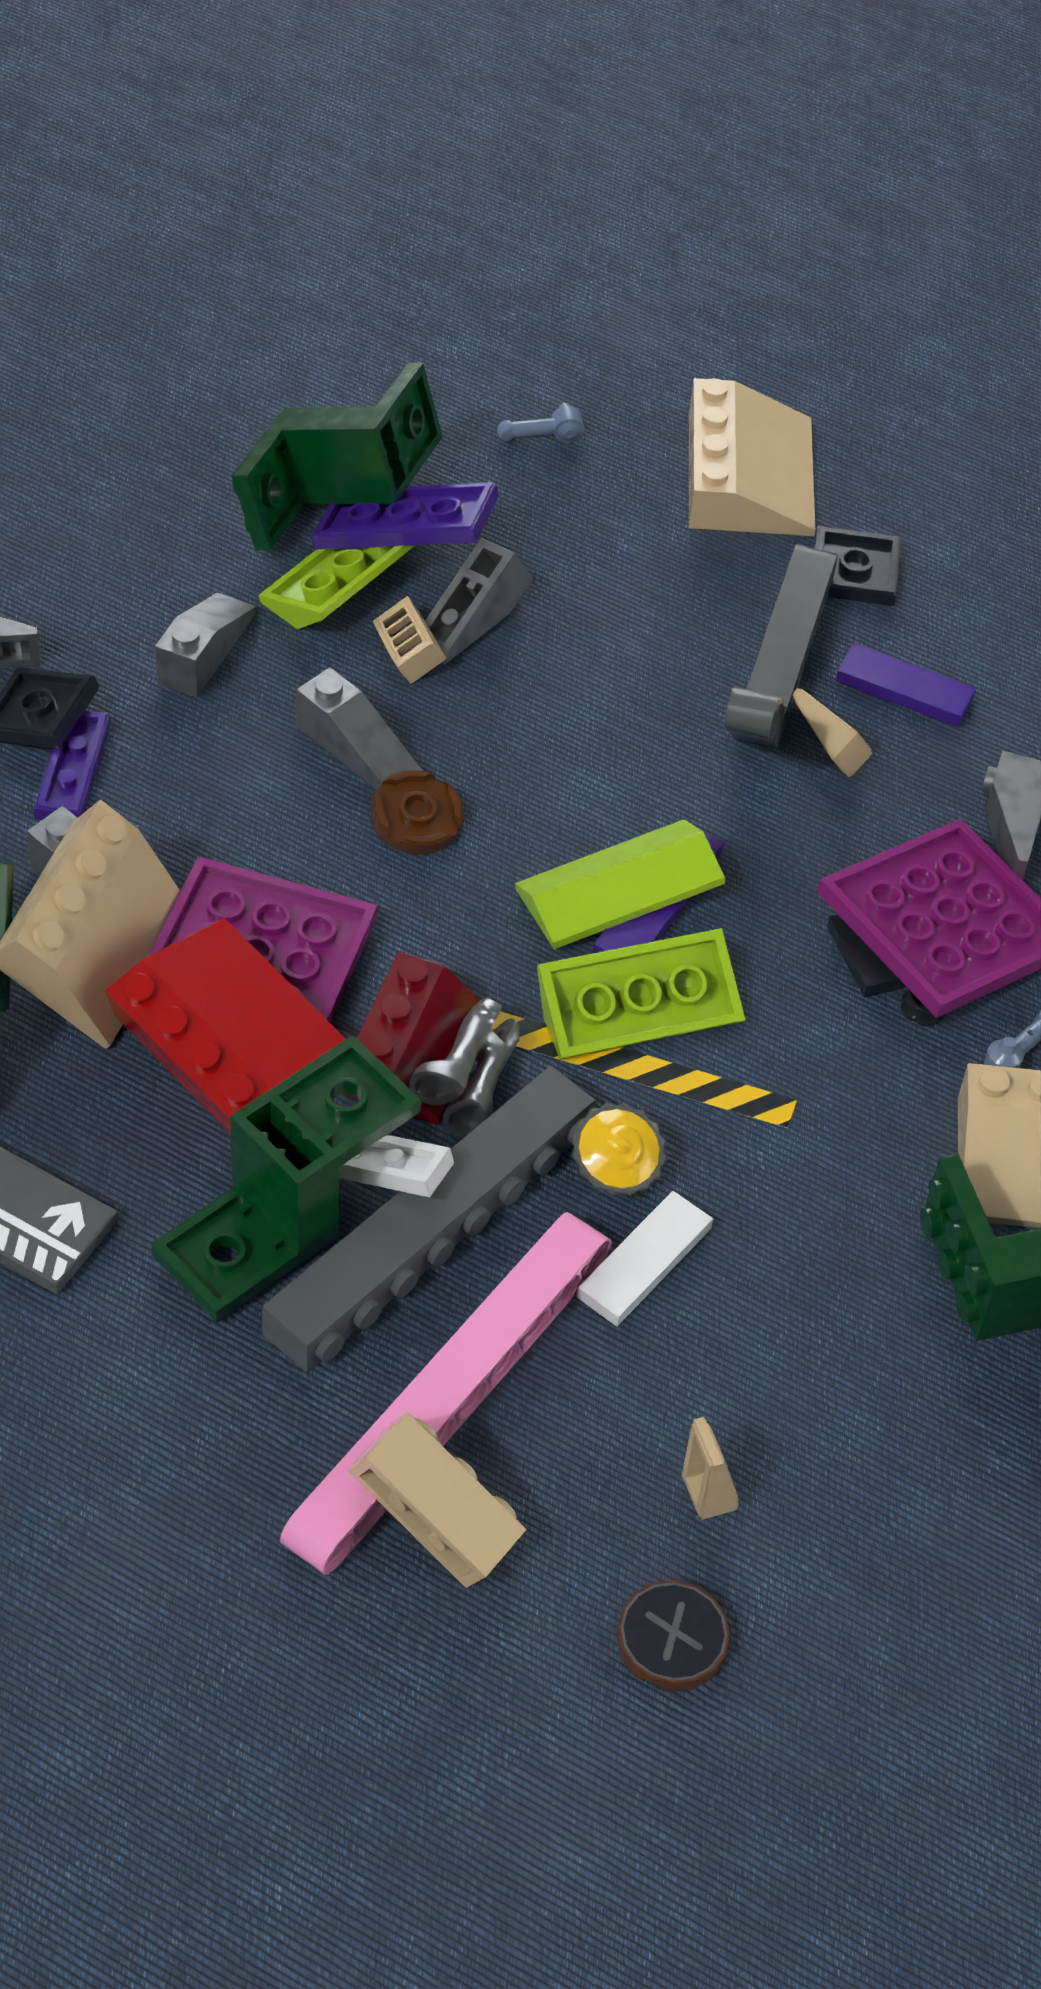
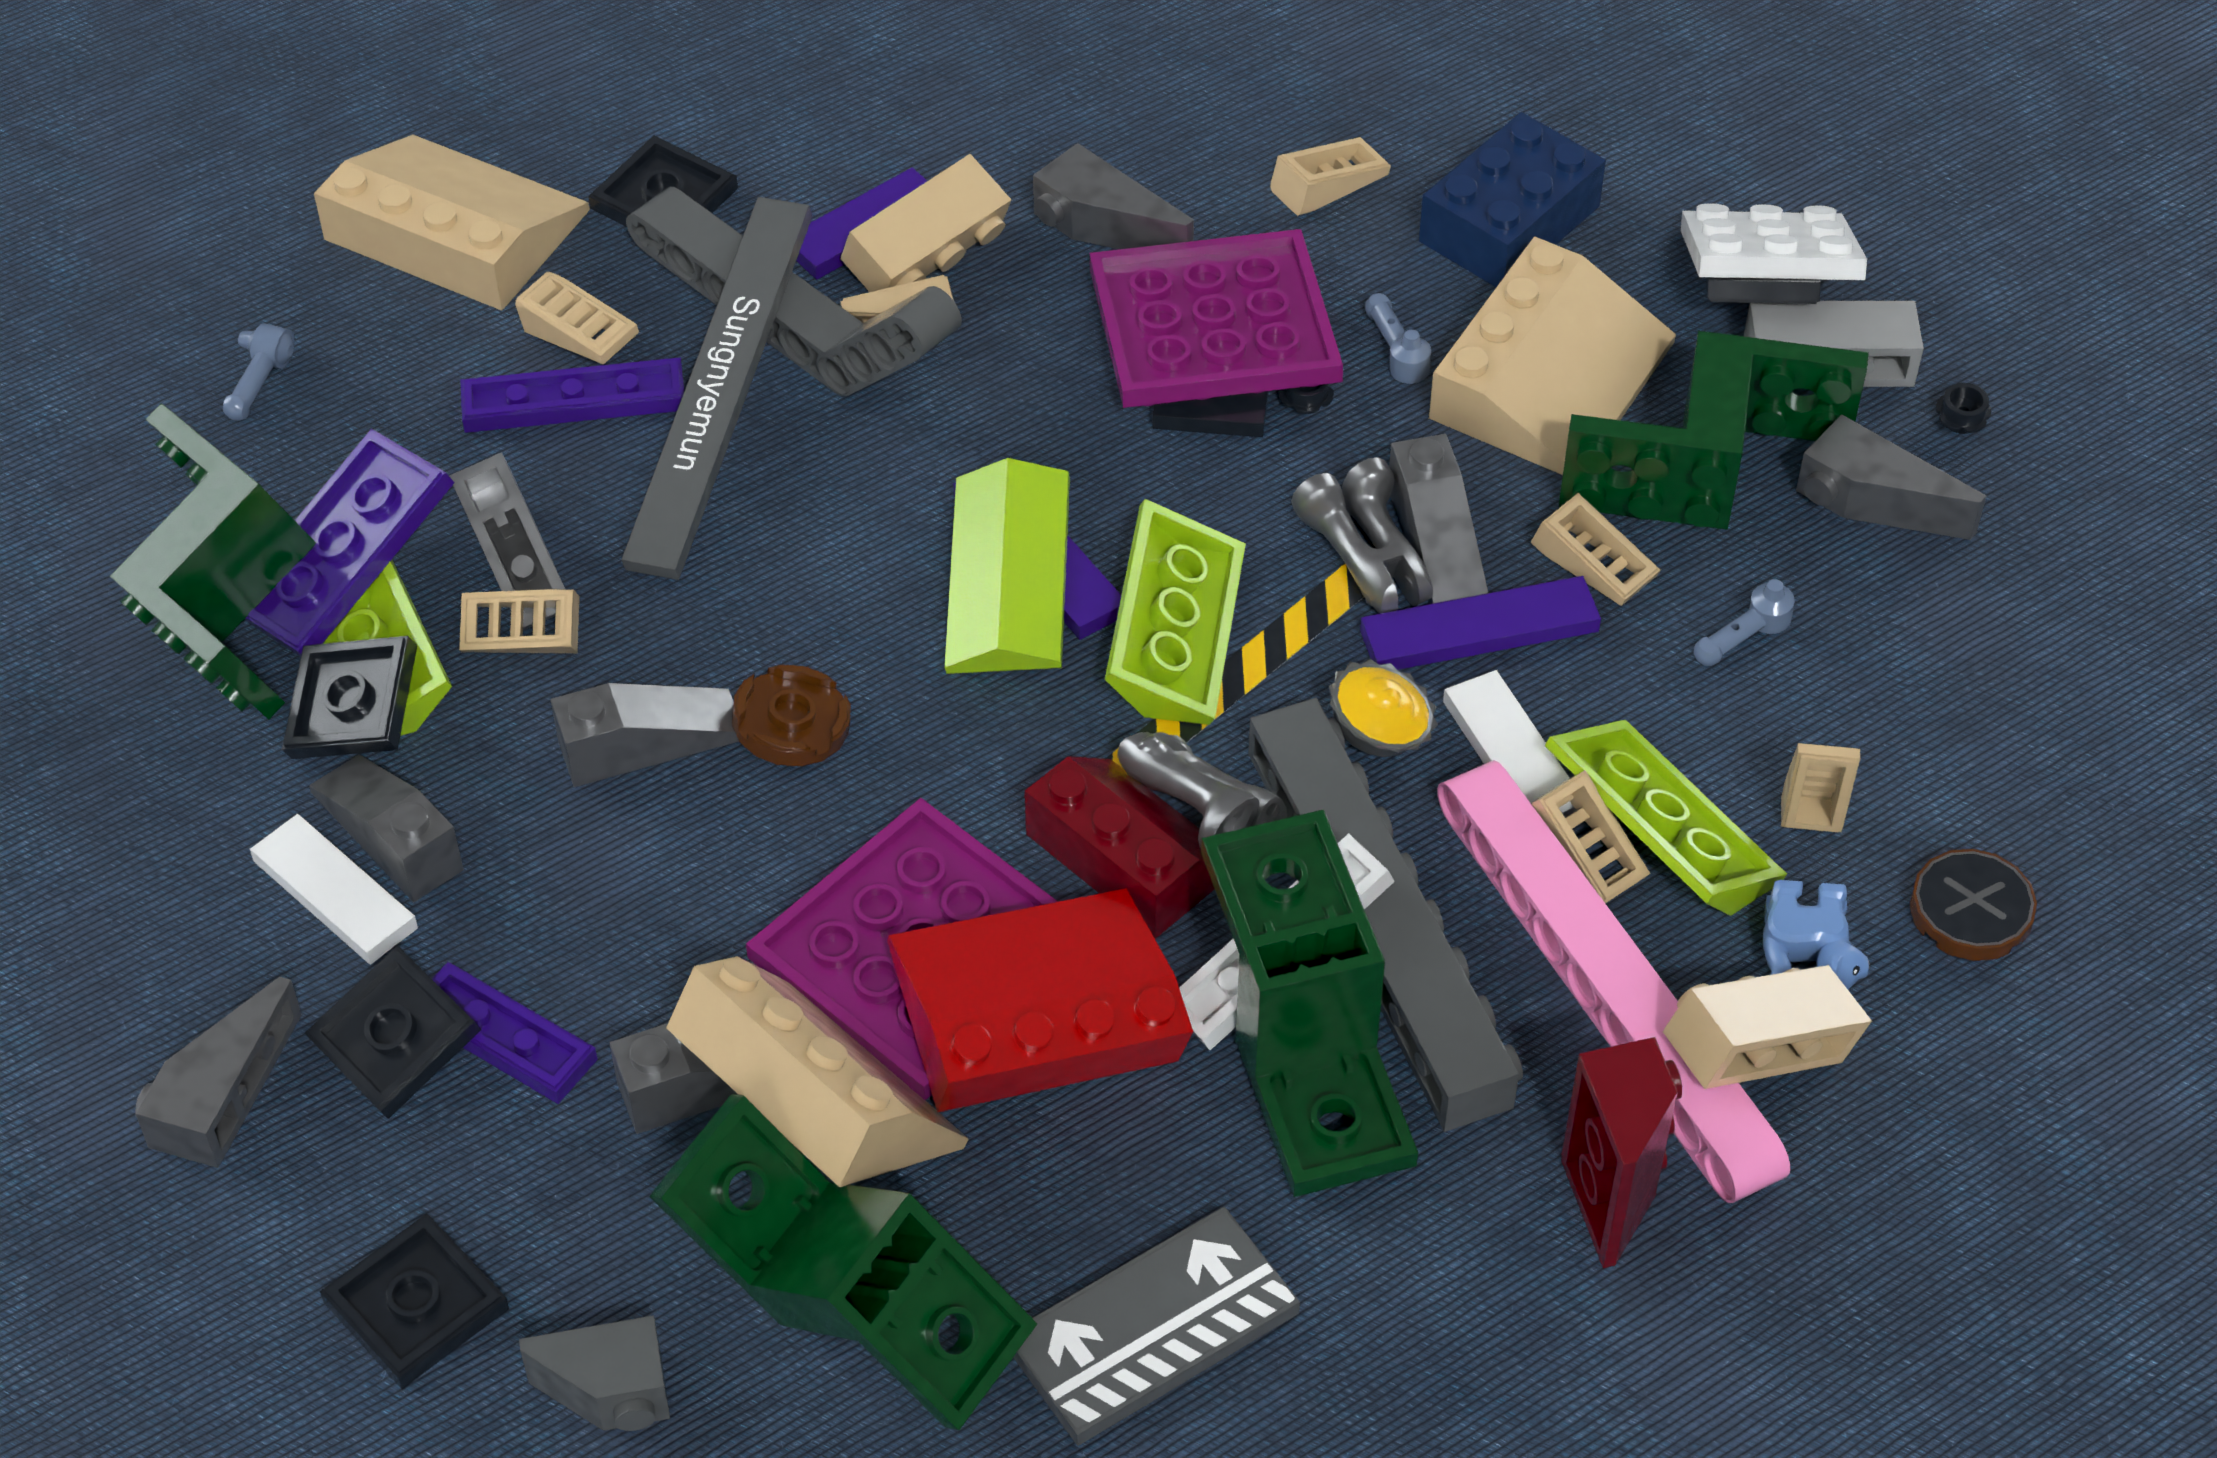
camera: 60 degrees left, 0 degrees up
none -> white tile [250,814,418,965]
none -> black tile [282,636,417,759]
none -> dark purple tile [460,357,685,433]
none -> tan slope [515,272,639,364]
none -> dark grey tile [621,197,812,580]
none -> tan brick [840,154,1011,292]
none -> flat silver piece [1291,457,1433,614]
none -> dark purple tile [1360,576,1601,670]
none -> flat silver slope [1389,434,1488,604]
none -> tan slope [1531,493,1661,606]
none -> tan slope [1531,770,1651,903]
none -> lime slope [1545,720,1787,916]
none -> dark red slope [1561,1037,1682,1268]
none -> sand blue piece [1694,579,1795,666]
none -> medium blue animal [1762,880,1869,989]

